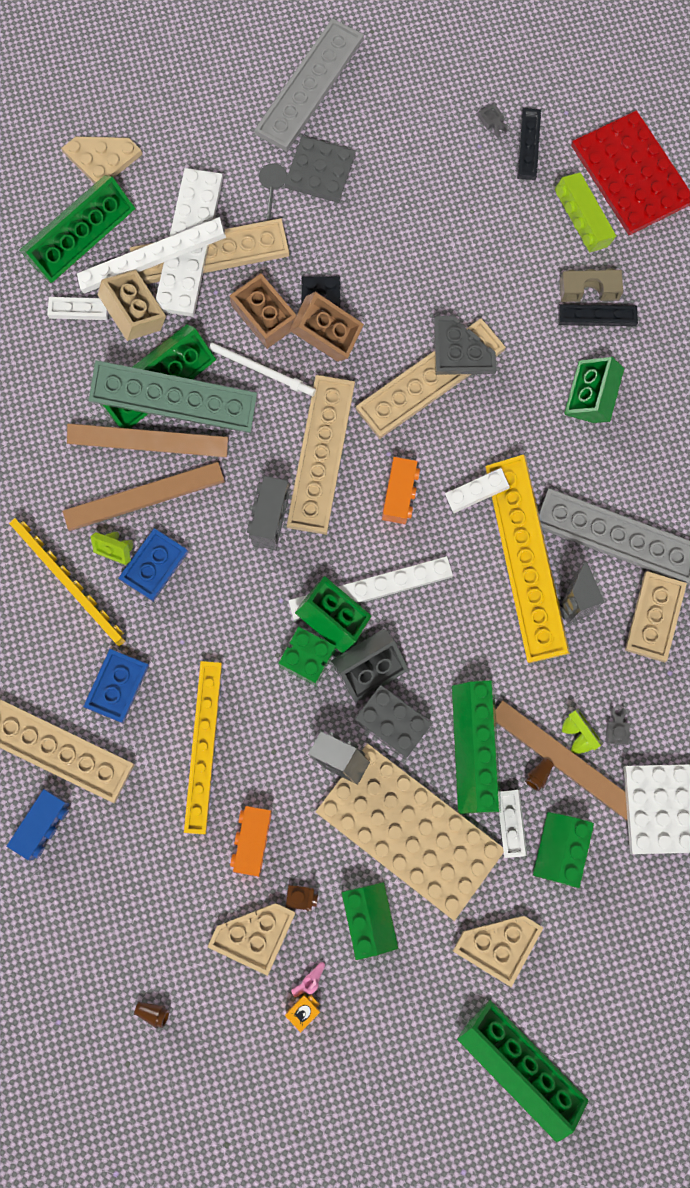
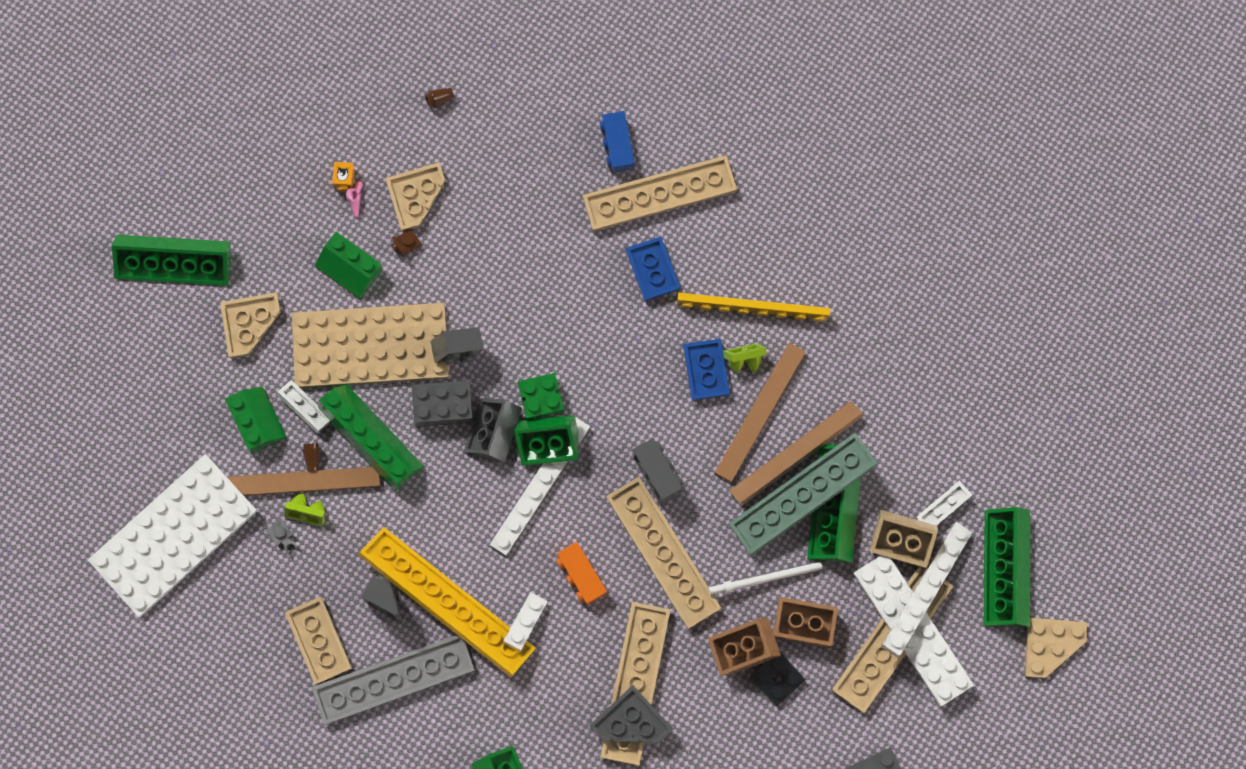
camera: 135 degrees right, 0 degrees up
yellow plate [184,661,222,835] -> none
orange brick [230,806,272,877] -> none
dark grey piece [259,163,287,221] -> none

